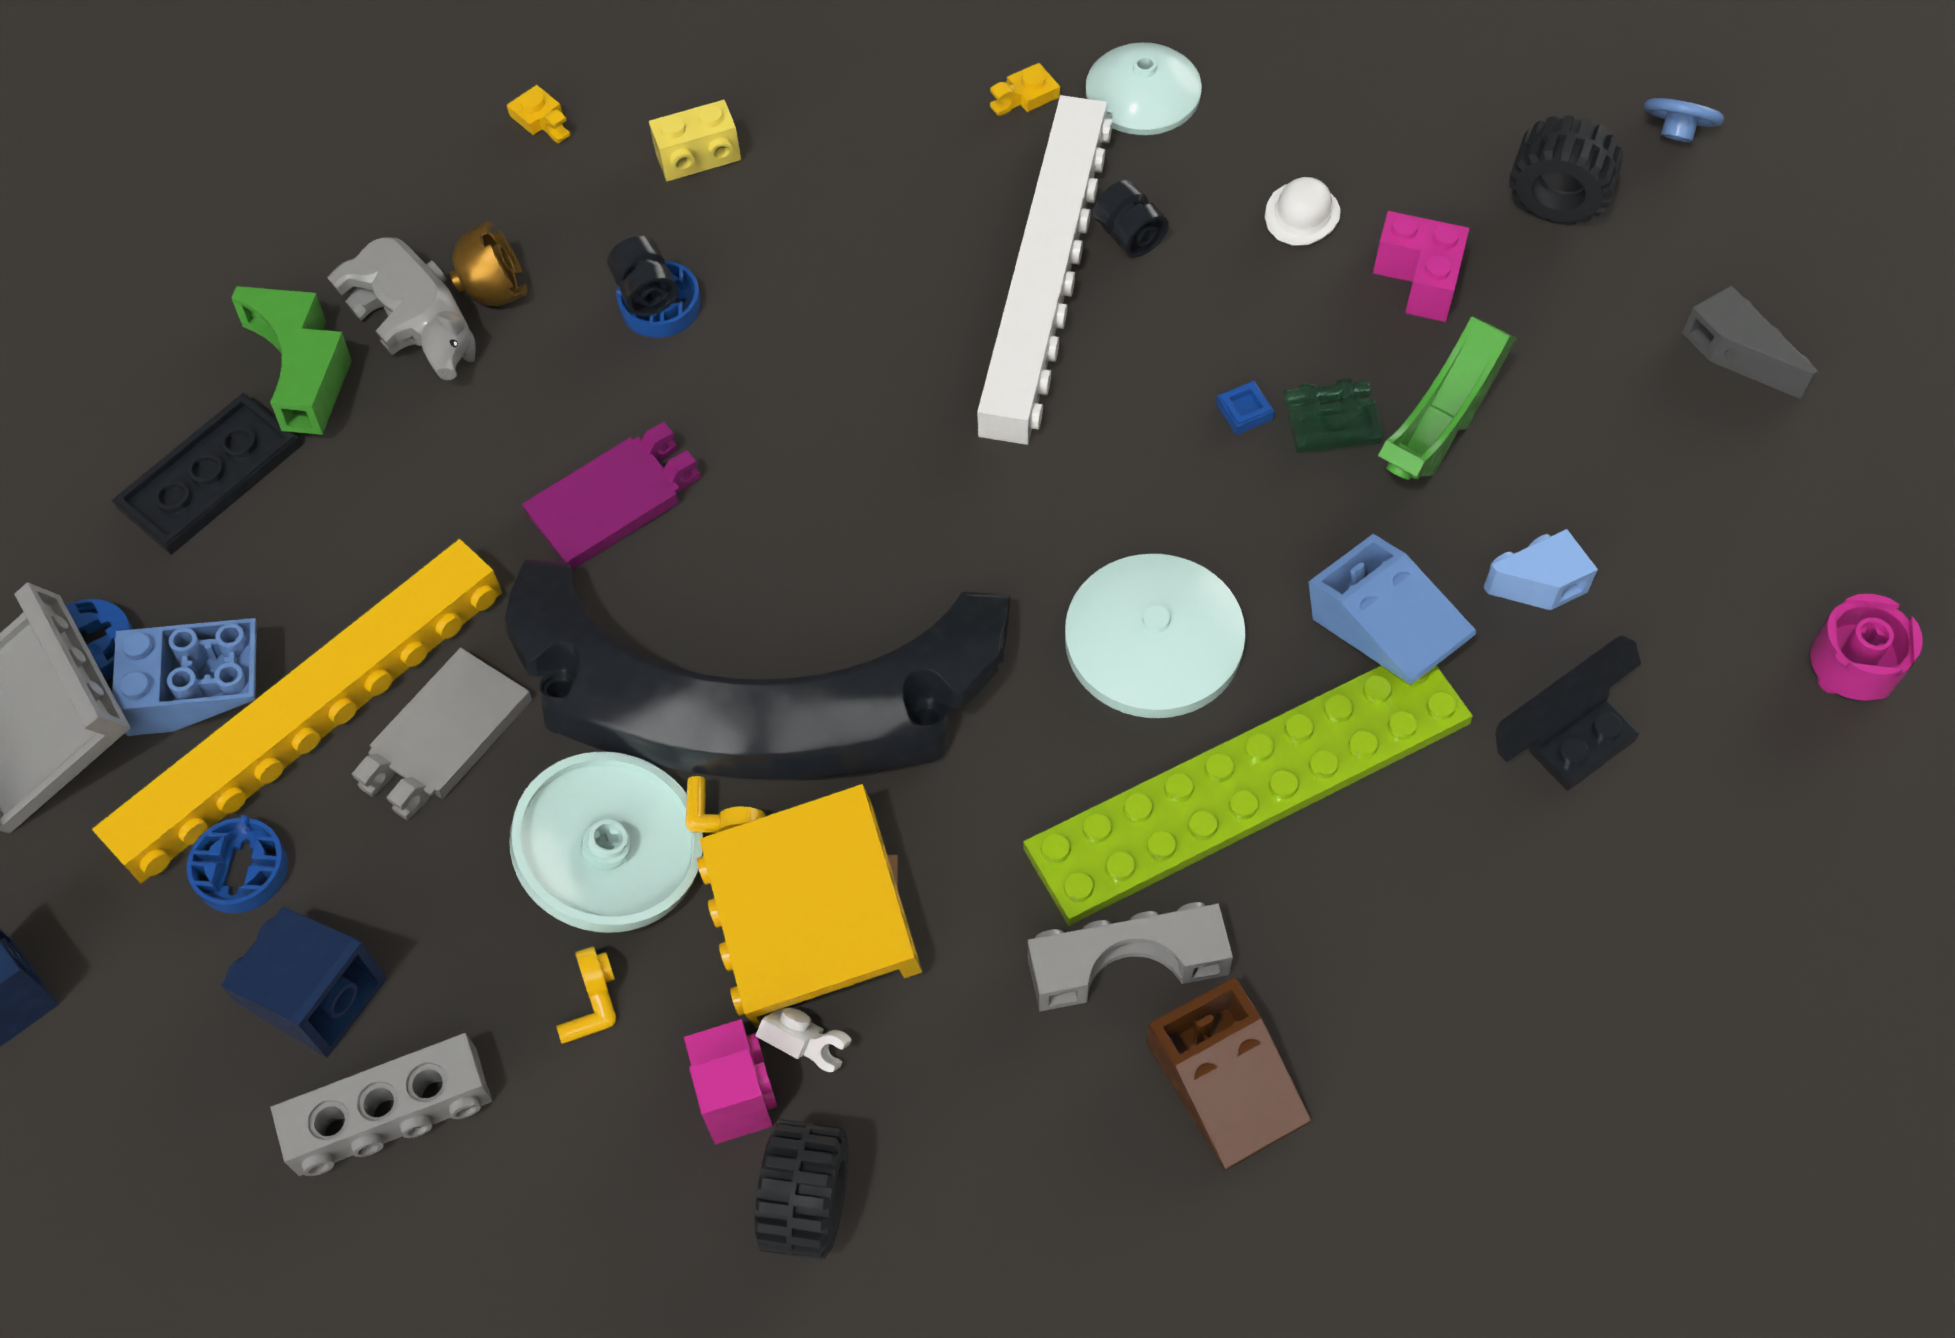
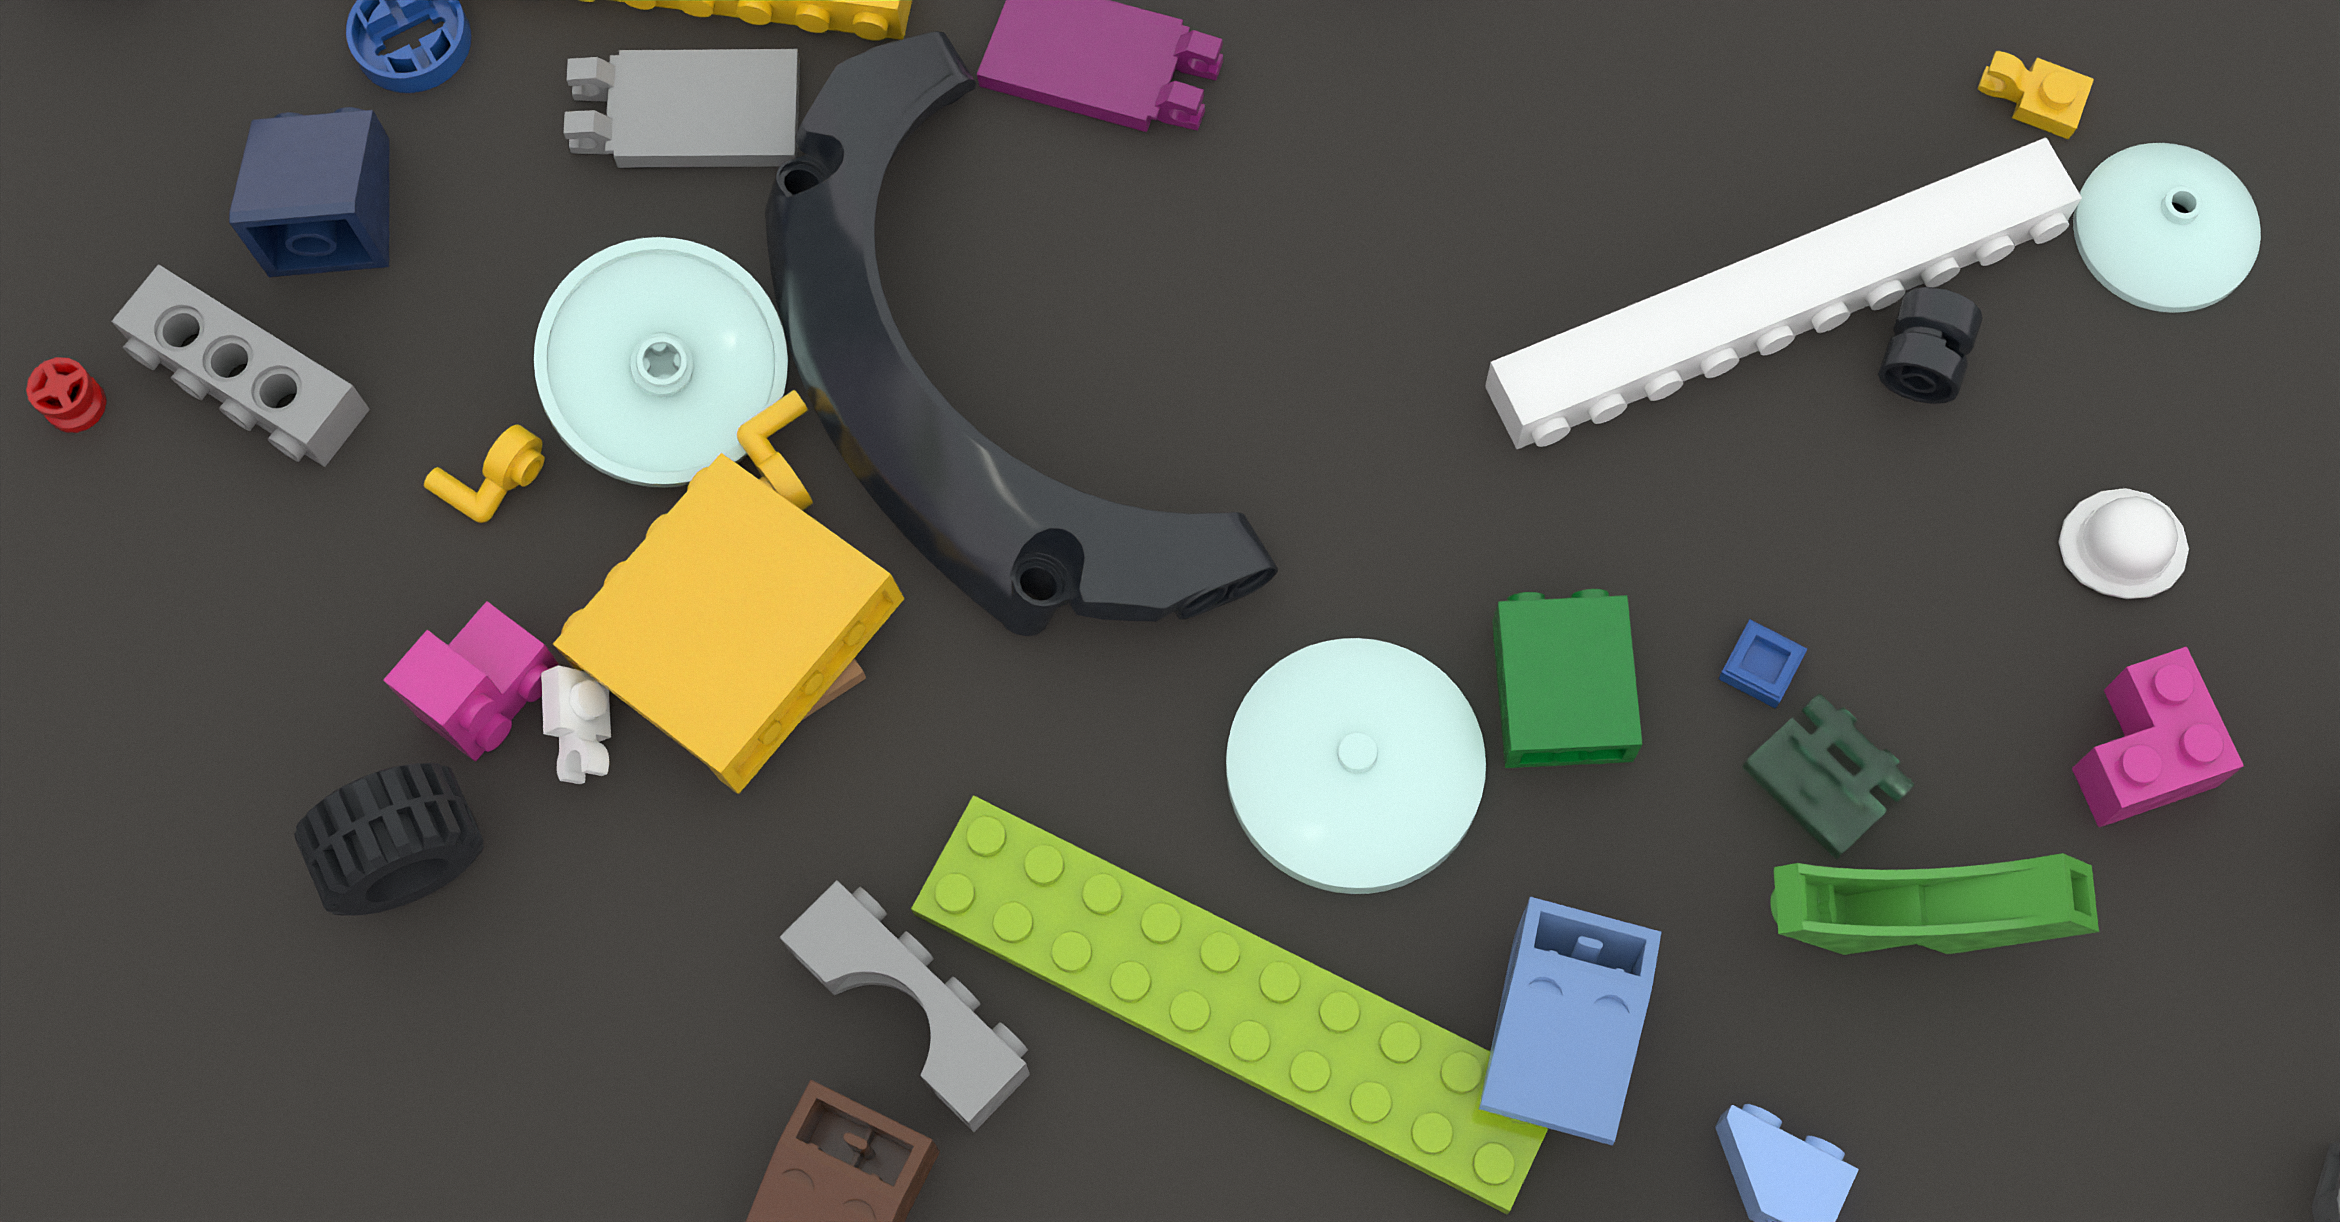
camera: 55 degrees right, 10 degrees up
none -> red wheel [26,357,107,433]
none -> green brick [1492,589,1642,768]

